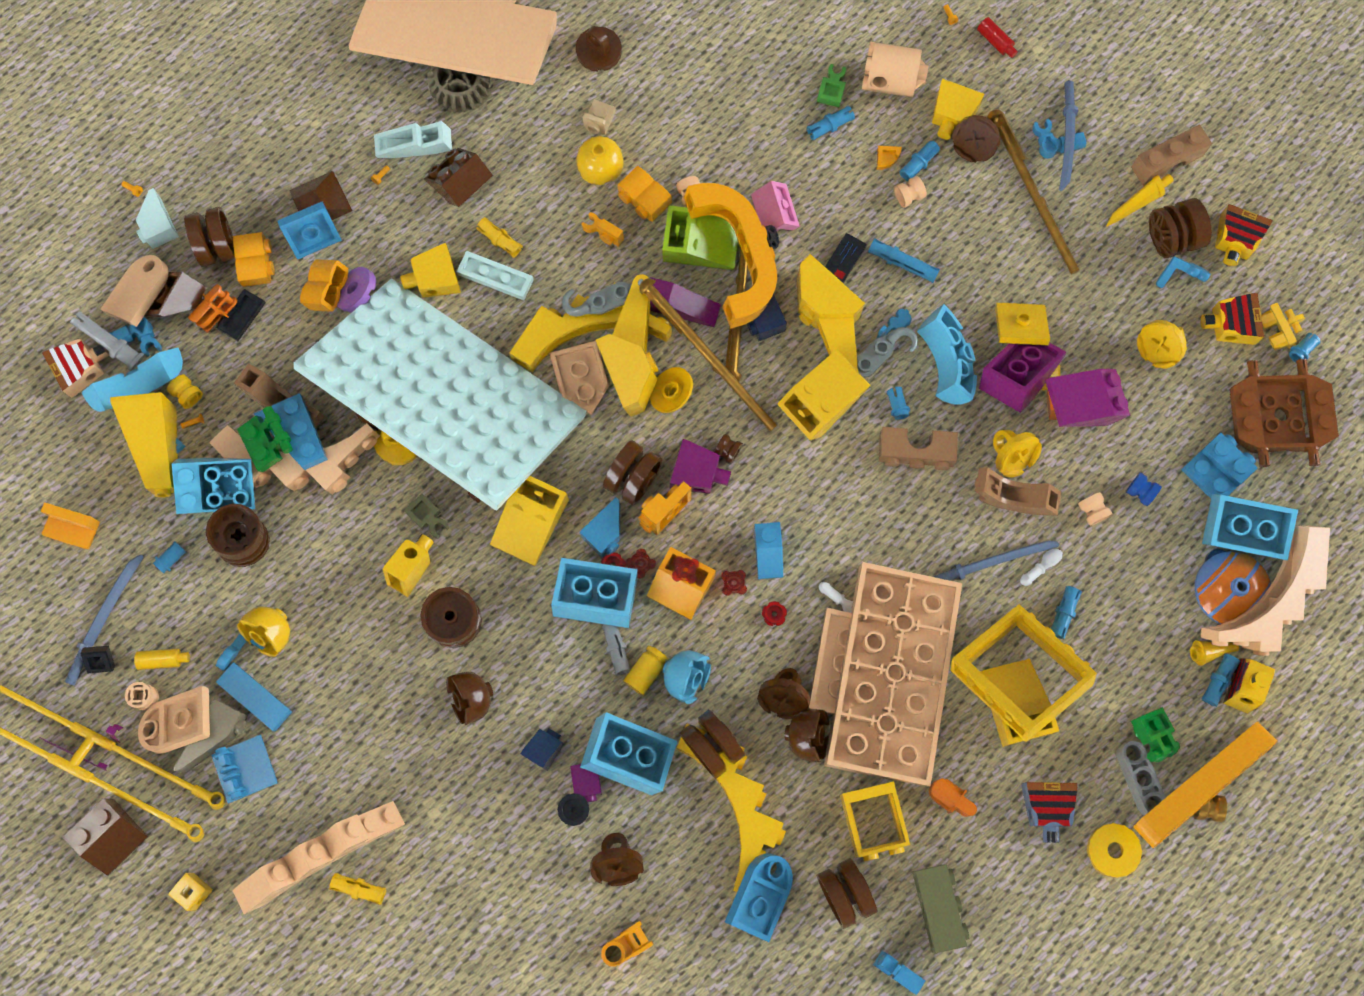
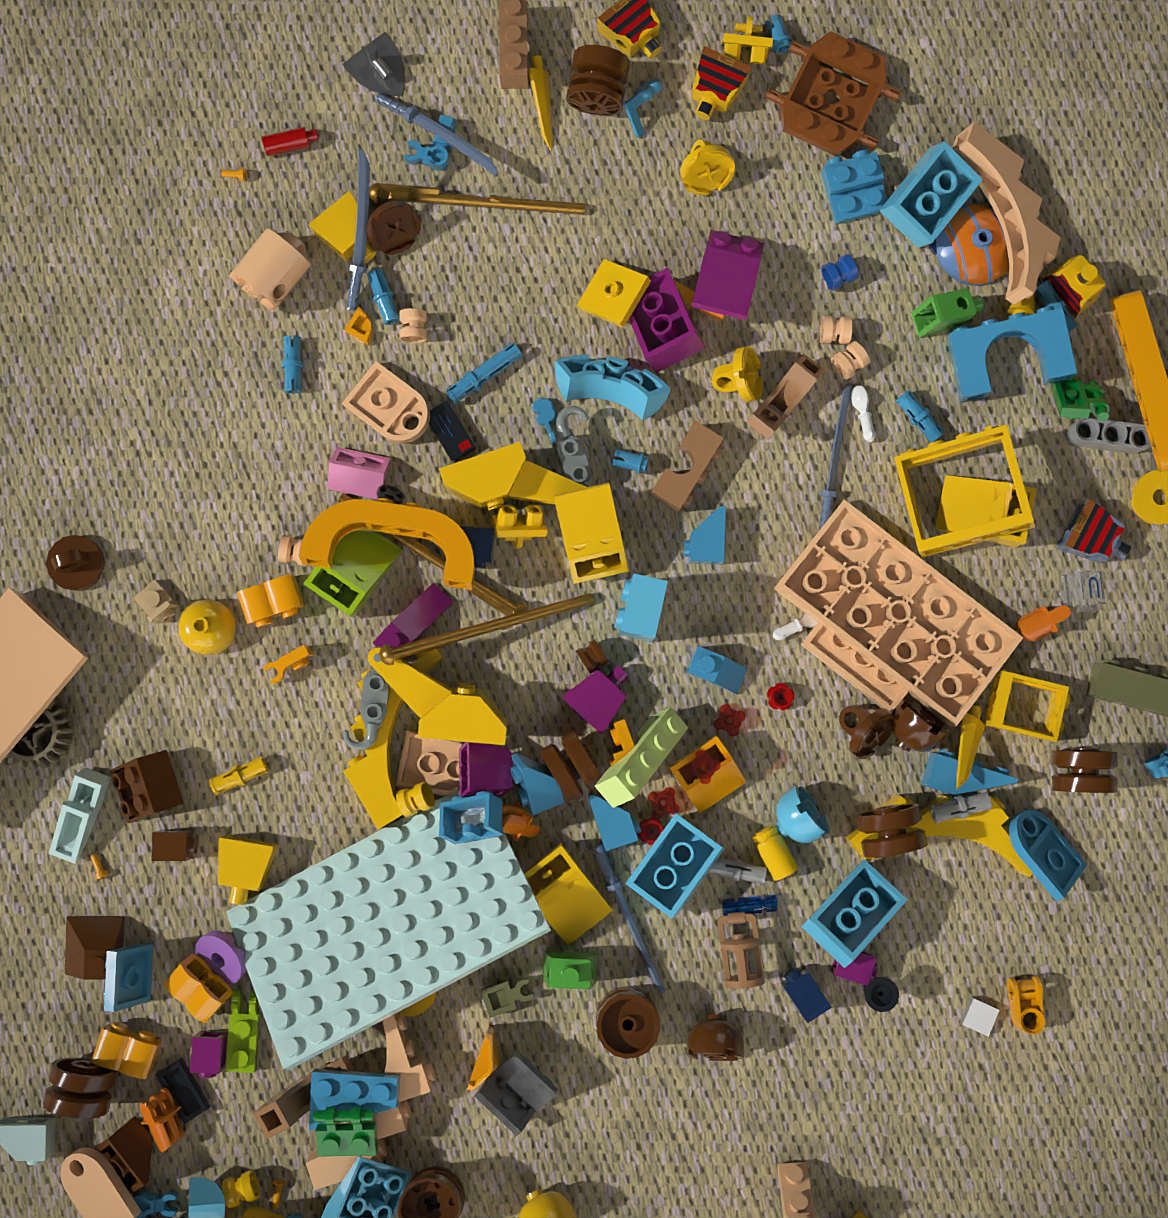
camera: 70 degrees left, 10 degrees up
yellow torso [382,534,434,597] -> none
light aqua plate [456,251,534,300] -> none
reddish brown tile [590,833,644,886] -> none
yellow dish [650,367,693,413] -> none
bright green plate [817,64,846,107] -> none
none -> reddish brown brick [151,830,198,861]
none -> magenta brick [190,1031,228,1078]
none -> lime hinge [226,990,260,1073]
none -> light nougat tile [341,361,430,444]
none -> flat silver shield [342,32,405,96]
none -> sand blue sword [346,149,370,311]
none -> yellow wheel [396,781,435,817]
none -> dark azure window [439,791,504,844]
none -> magenta torso [459,742,515,797]
none -> light orange slope [467,1025,501,1091]
none -> flat silver bracket [474,1052,559,1136]
none -> yellow hips [491,505,547,549]
none -> orange arm [502,801,540,841]
none -> dark azure slope [510,753,564,815]
none -> bright green torso [543,951,598,989]
none -> sand blue sword [593,844,666,994]
none -> yellowish green arch [595,707,688,808]
none -> medium azure brick [614,573,668,642]
none -> dark azure slope [683,506,726,565]
none -> medium nougat piece [718,912,765,989]
none -> clear blue axle [722,894,778,915]
none -> light nougat wheel [831,341,870,380]
none -> bright green torso [911,288,984,338]
none -> dark azure slope [921,749,1018,795]
none -> light grey pin [930,792,992,824]
none -> dark azure arch [947,306,1077,402]
none -> yellow bar [956,705,985,790]
none -> white tile [960,997,1000,1037]
none -> clear brick [1060,571,1106,613]

